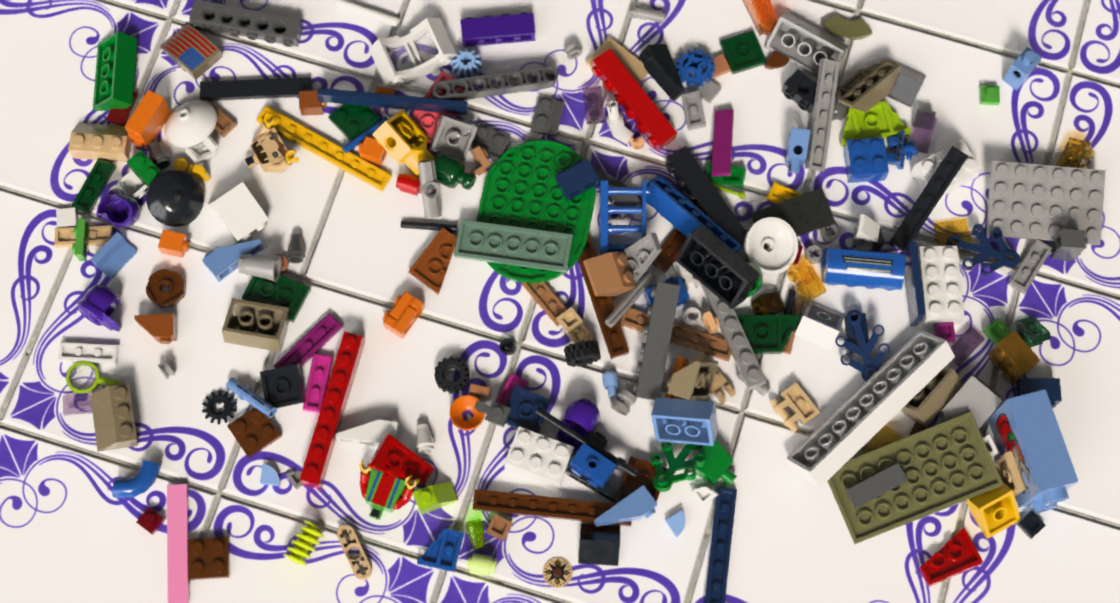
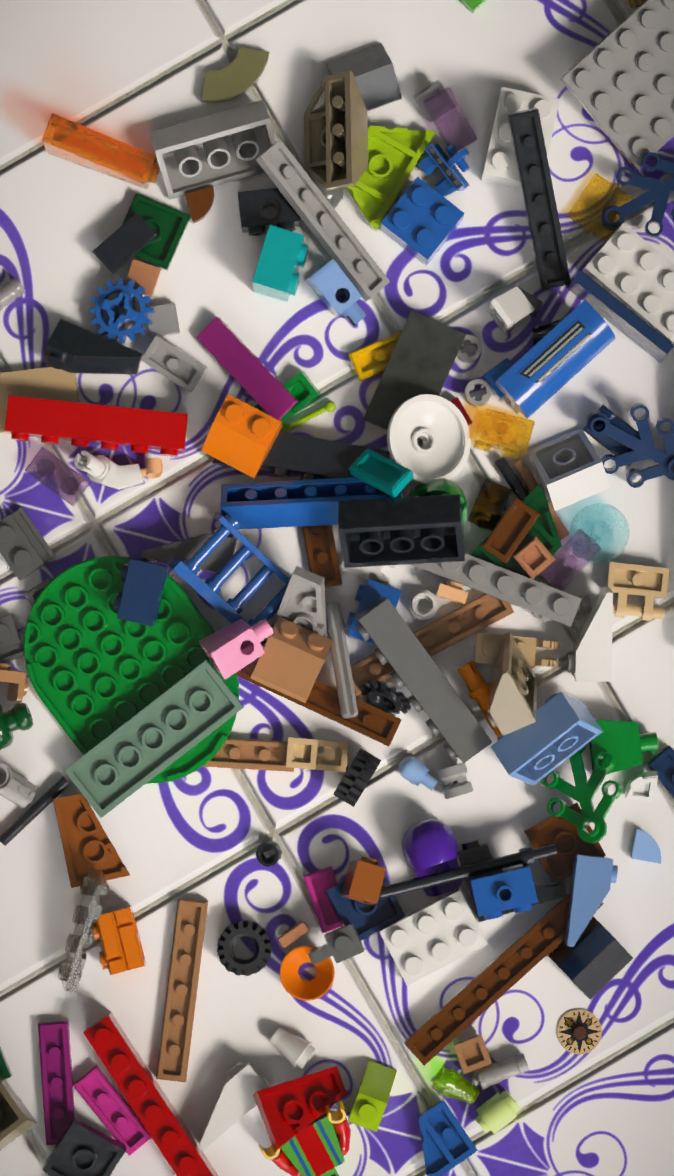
camera: 45 degrees left, 15 degrees up
none -> clear smoke wing [58,868,109,993]
none -> black tile [92,212,157,275]
none -> medium nougat tile [156,898,208,1083]
none -> bright pink torso [199,619,274,679]
none -> orange slope [201,394,282,479]
none -> teal brick [252,225,309,302]
none -> dark orange brick [341,856,387,905]
none -> teal tile [348,448,414,498]
none -> black gear [361,680,411,714]
none -> light grey piece [472,1053,529,1090]
none -> reddish brown tile [481,497,540,563]
none -> nougat tile [513,536,556,579]
none -> clear purple plate [540,528,602,591]
none -> white slope [567,587,613,682]
none -> clear light blue plate [570,503,630,563]

